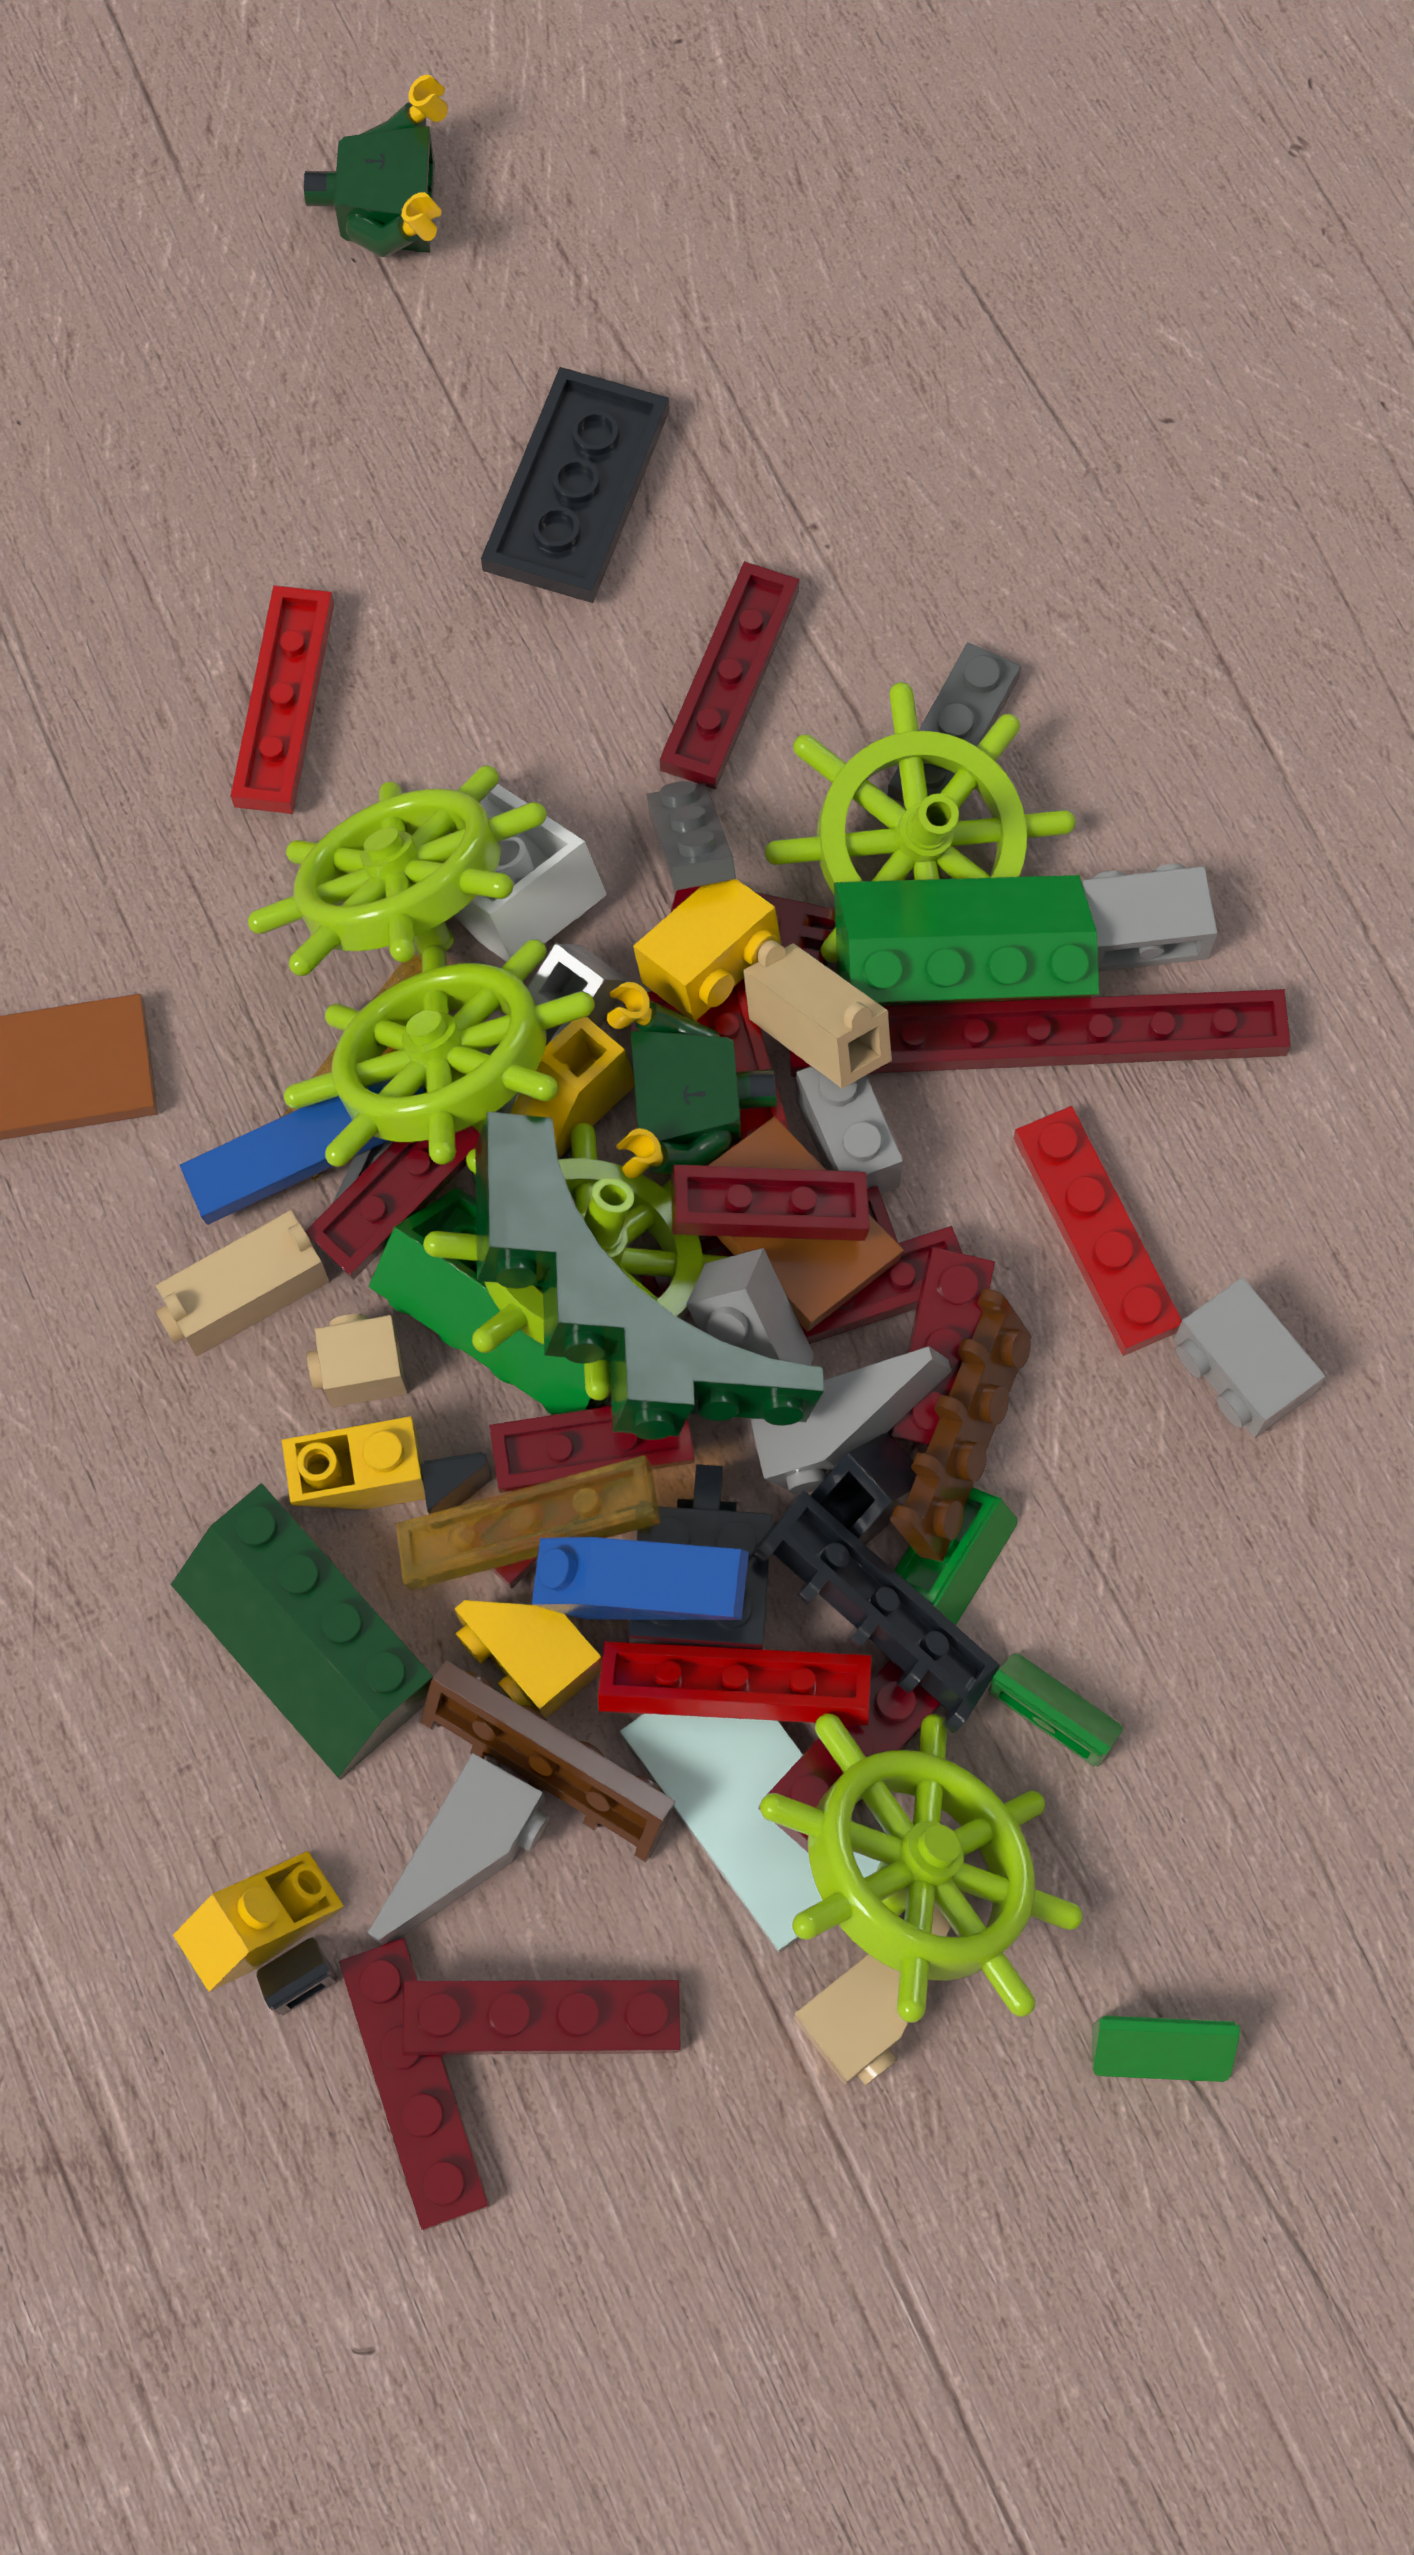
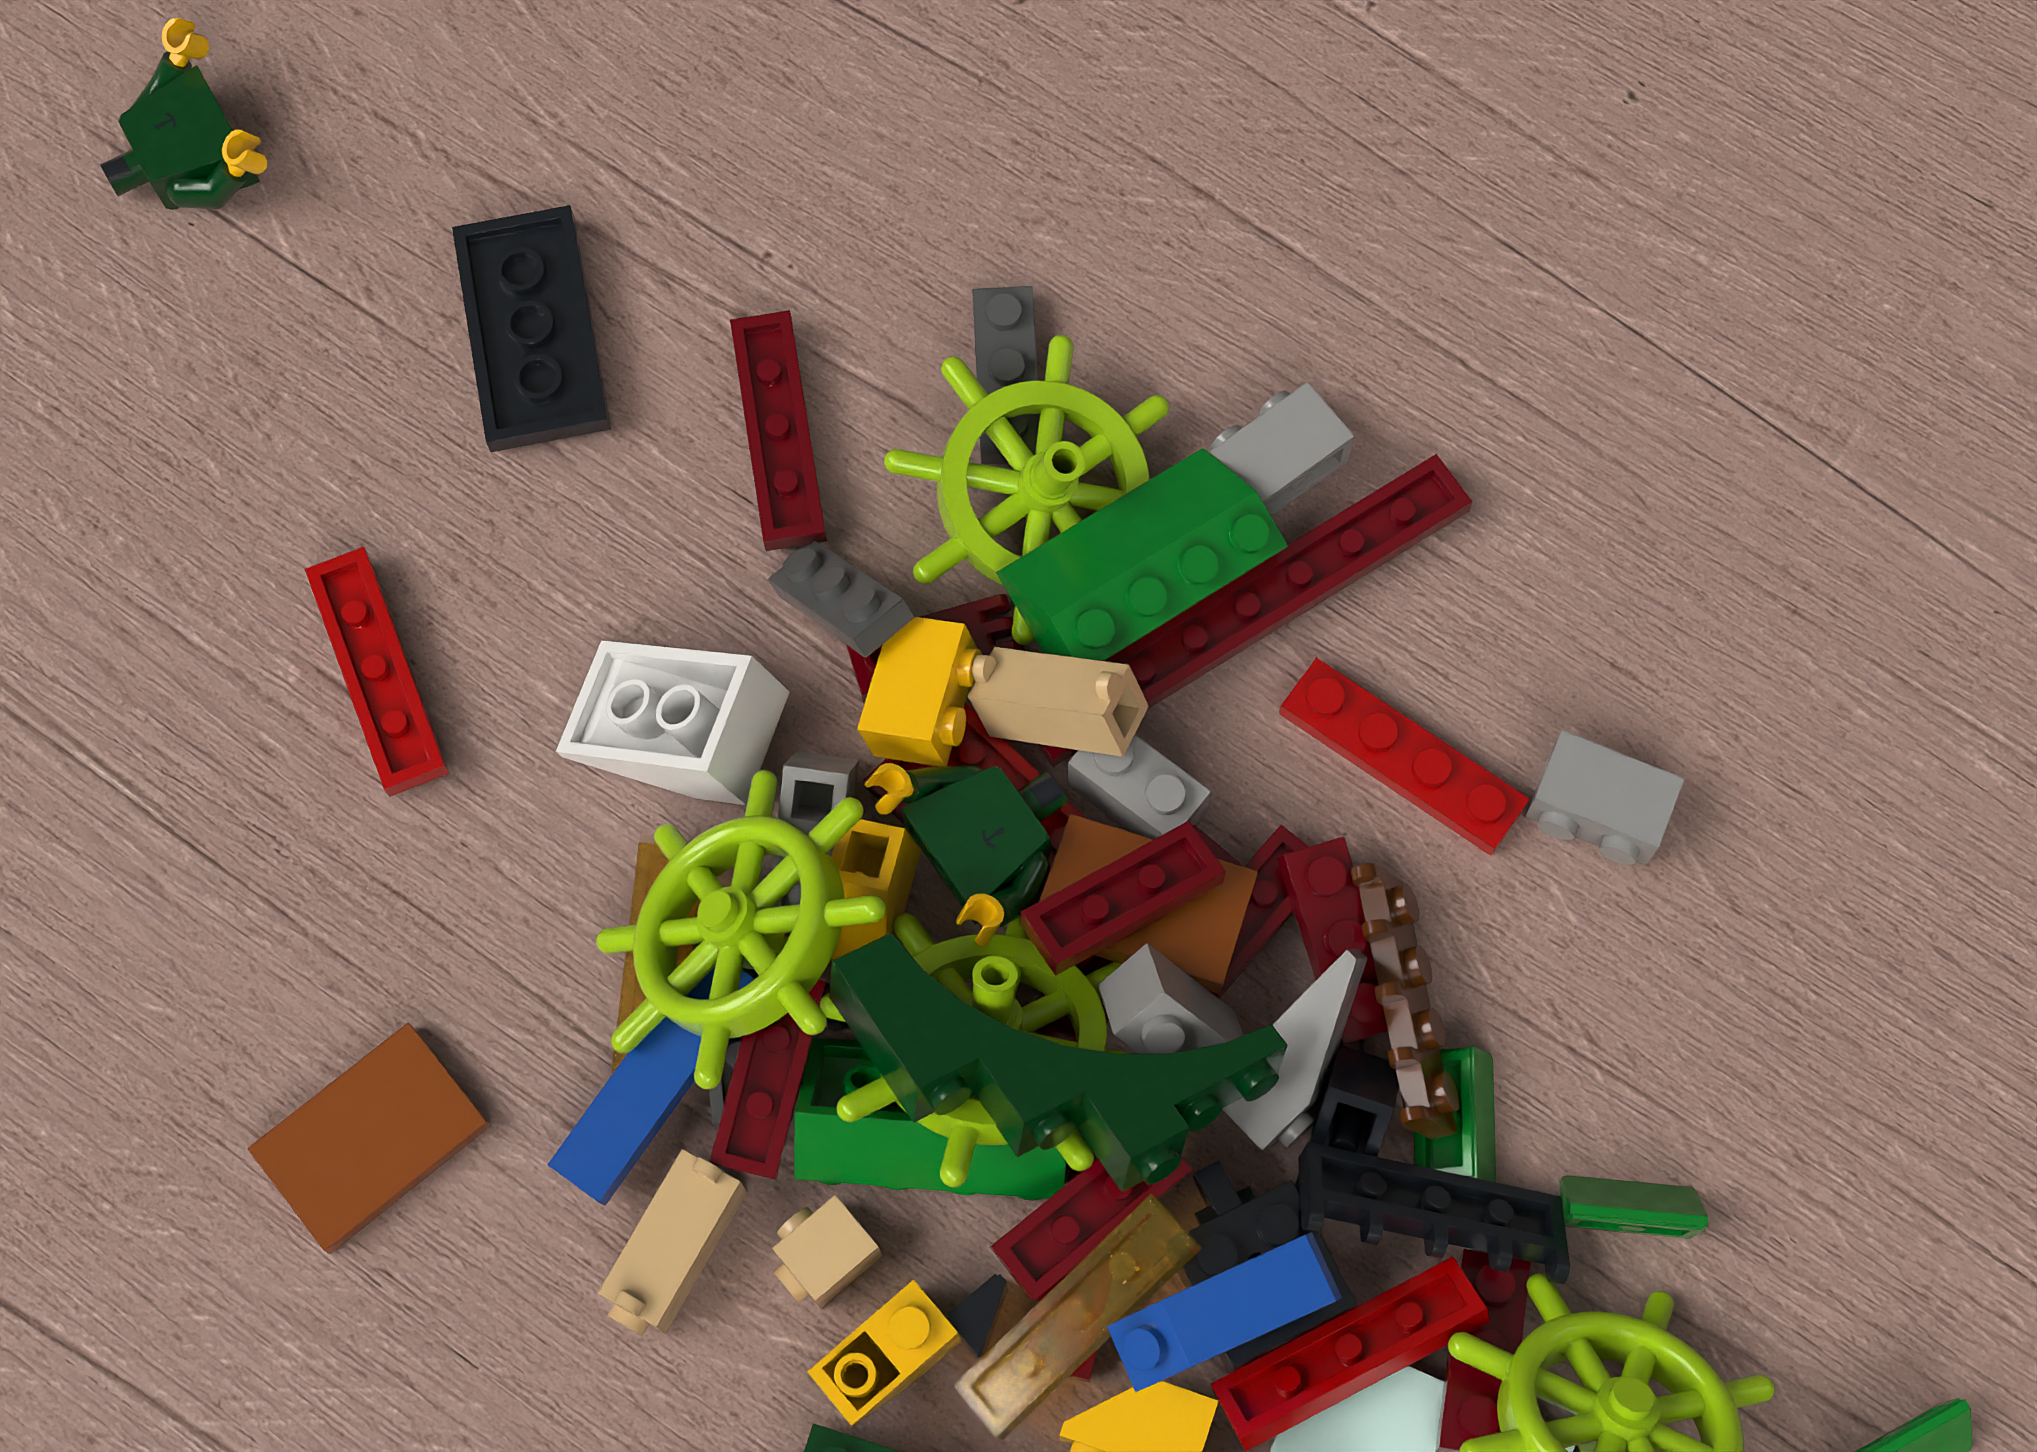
camera: 30 degrees left, 0 degrees up
lime piece [248,765,547,976] -> none

